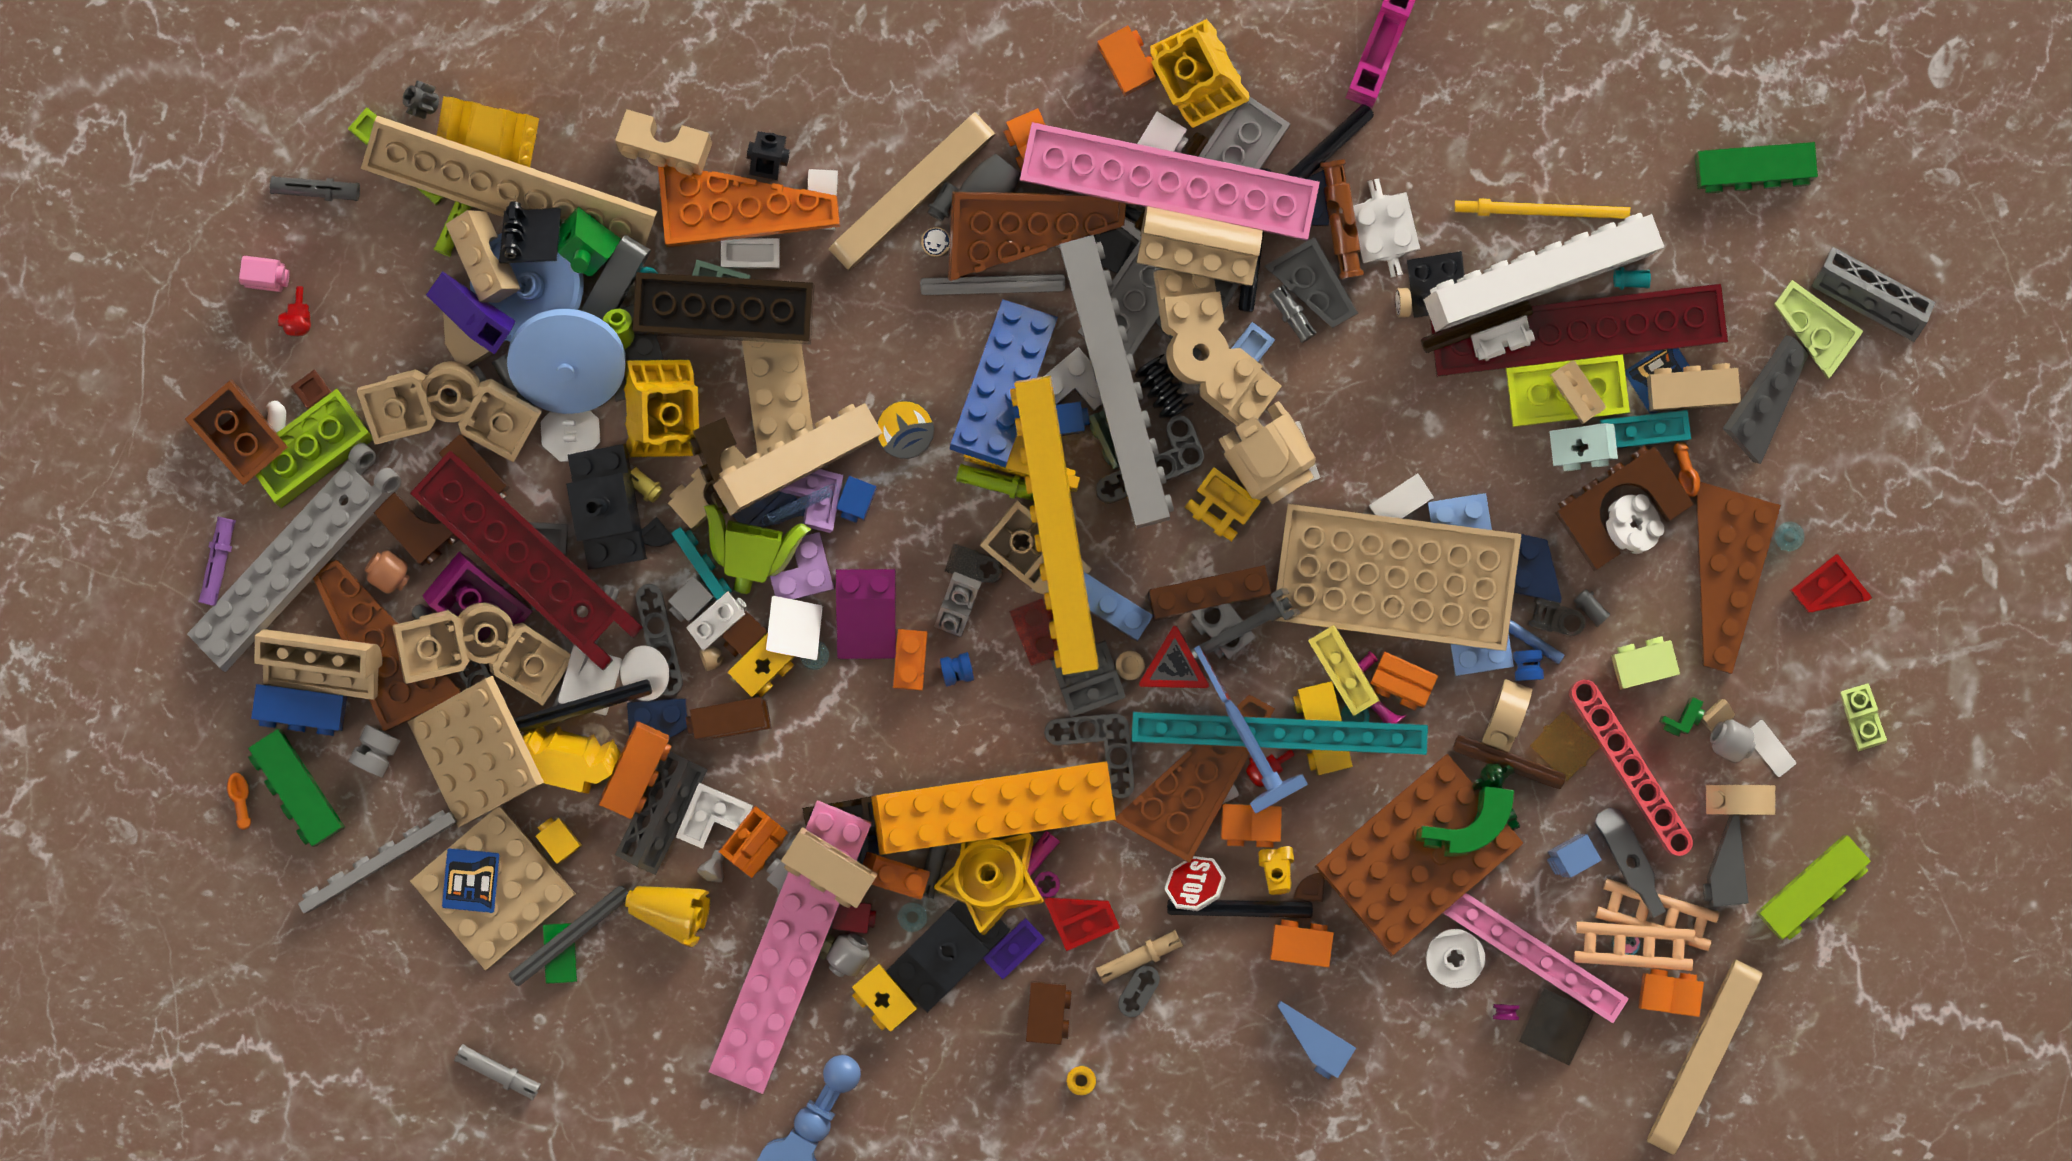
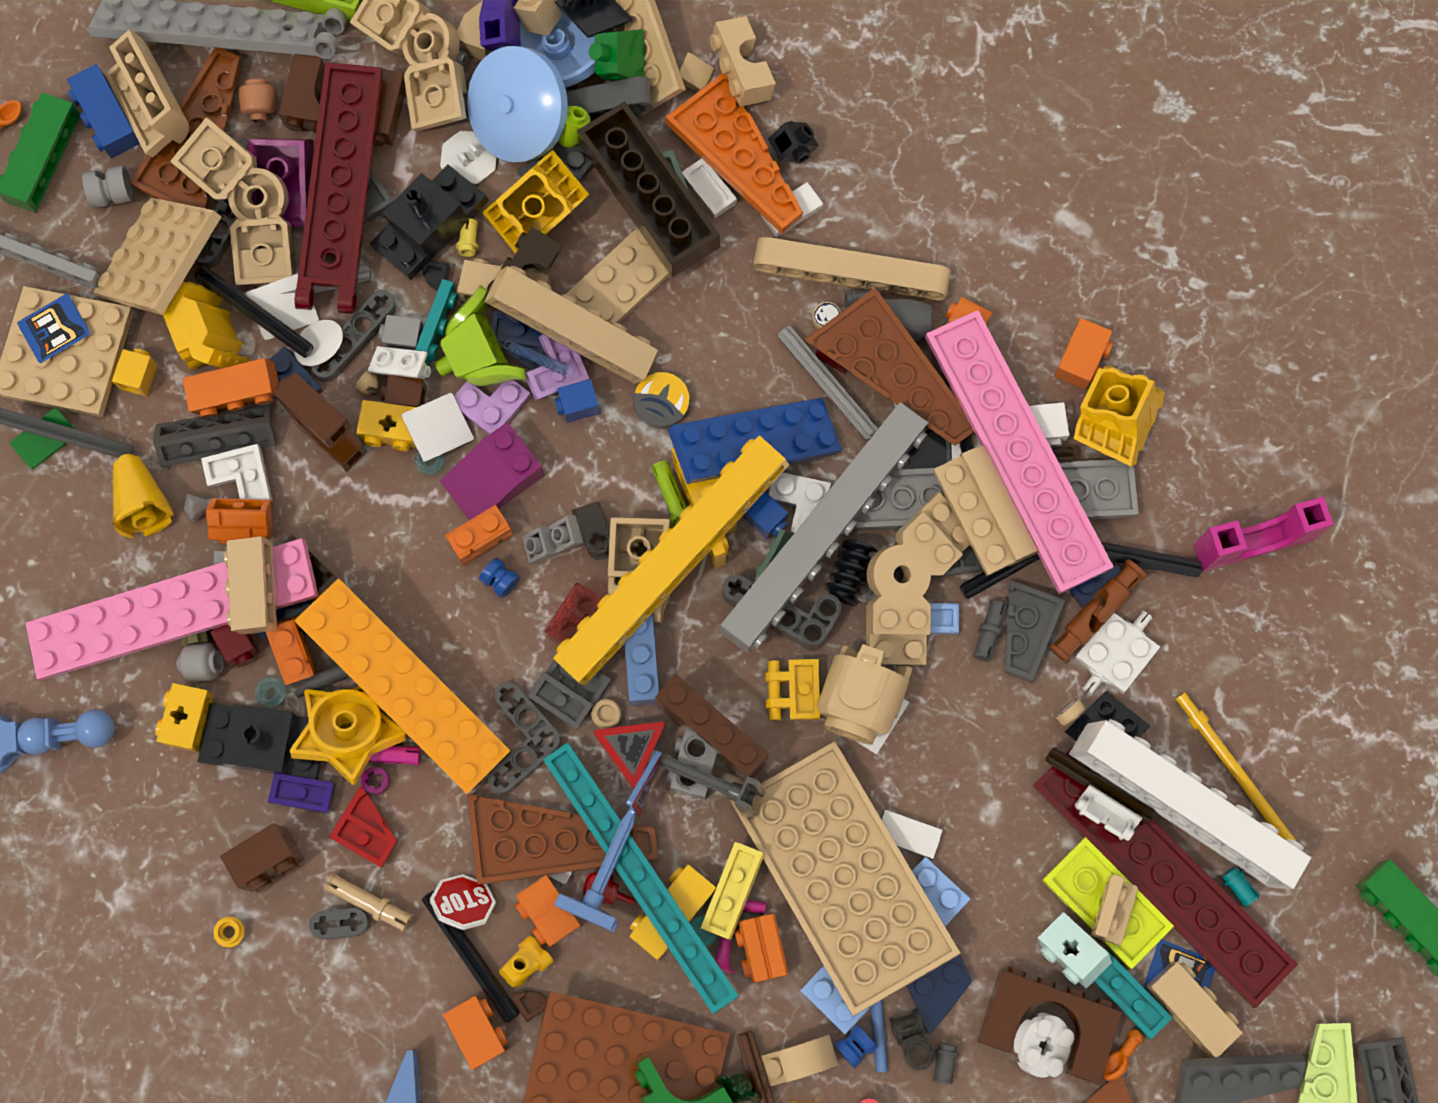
camera: 50 degrees right, 10 degrees down
none -> tan slope [680,52,714,92]

